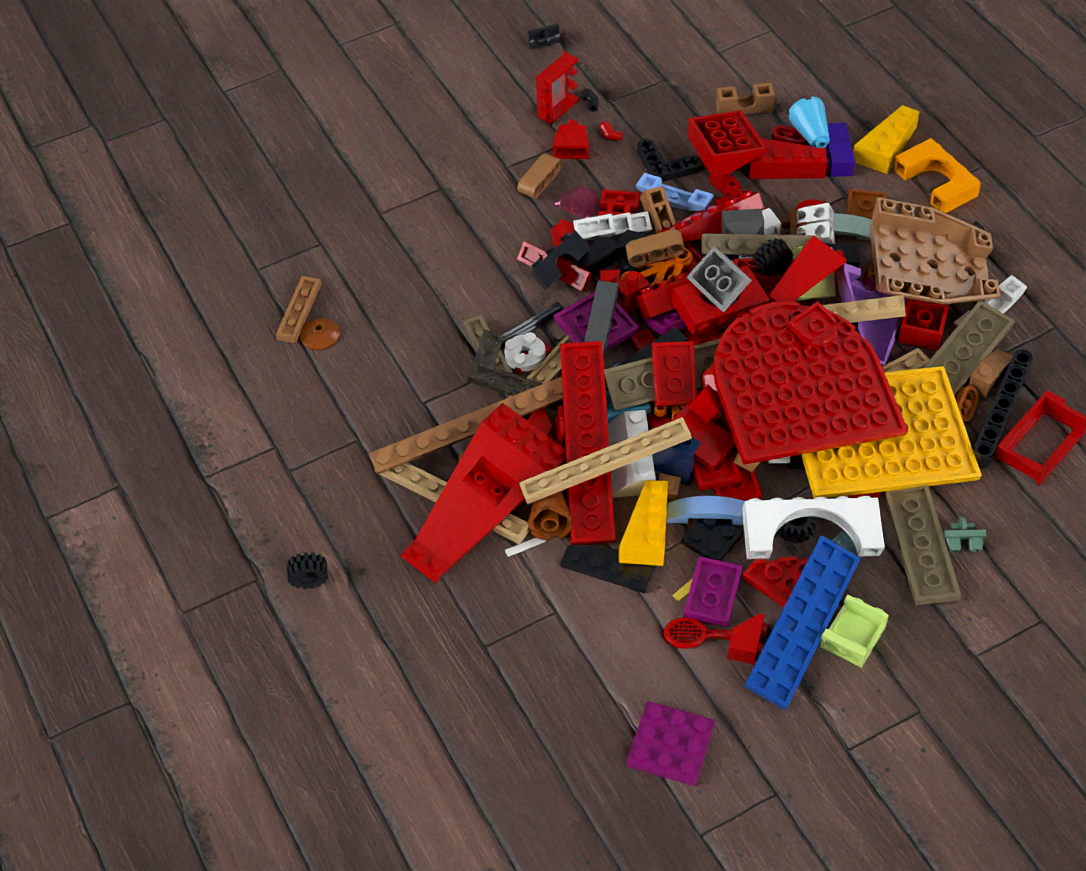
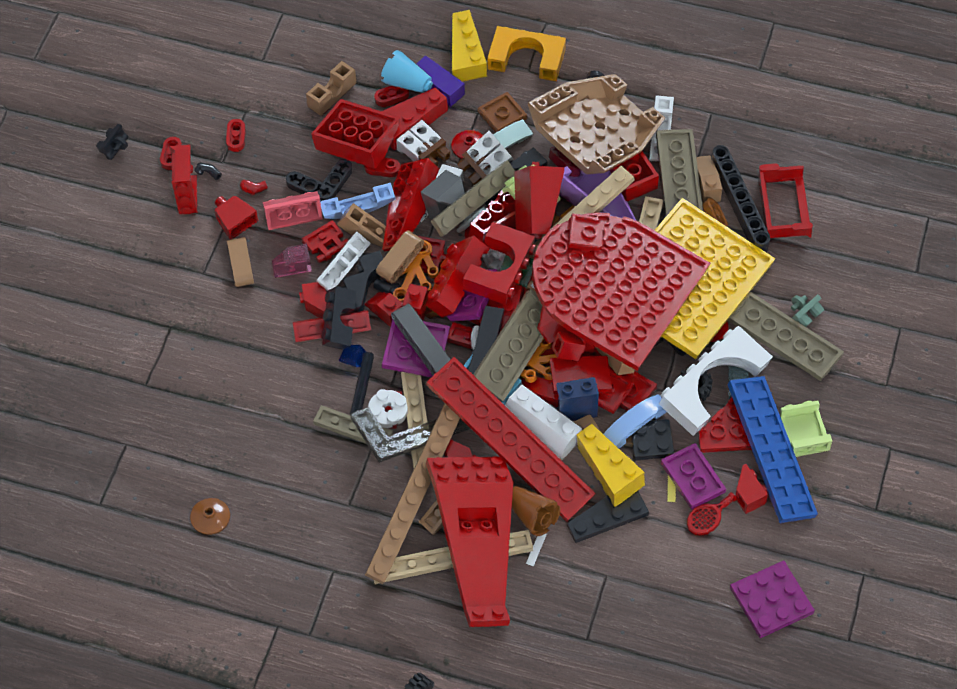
camera: 45 degrees left, 5 degrees up
medium nougat plate [276,276,321,343] -> none
tan plate [519,417,692,504] -> none
red piece [553,406,565,446] -> none
red tile [651,341,697,407] -> none
light grey slope [687,246,752,312] -> none
black tyre [753,238,793,277] -> none
none -> red plate [160,137,182,170]
none -> red plate [226,119,246,152]
none -> coral slope [263,191,323,230]
none -> clear blue slope [339,344,366,367]
none -> white hips [396,120,450,167]

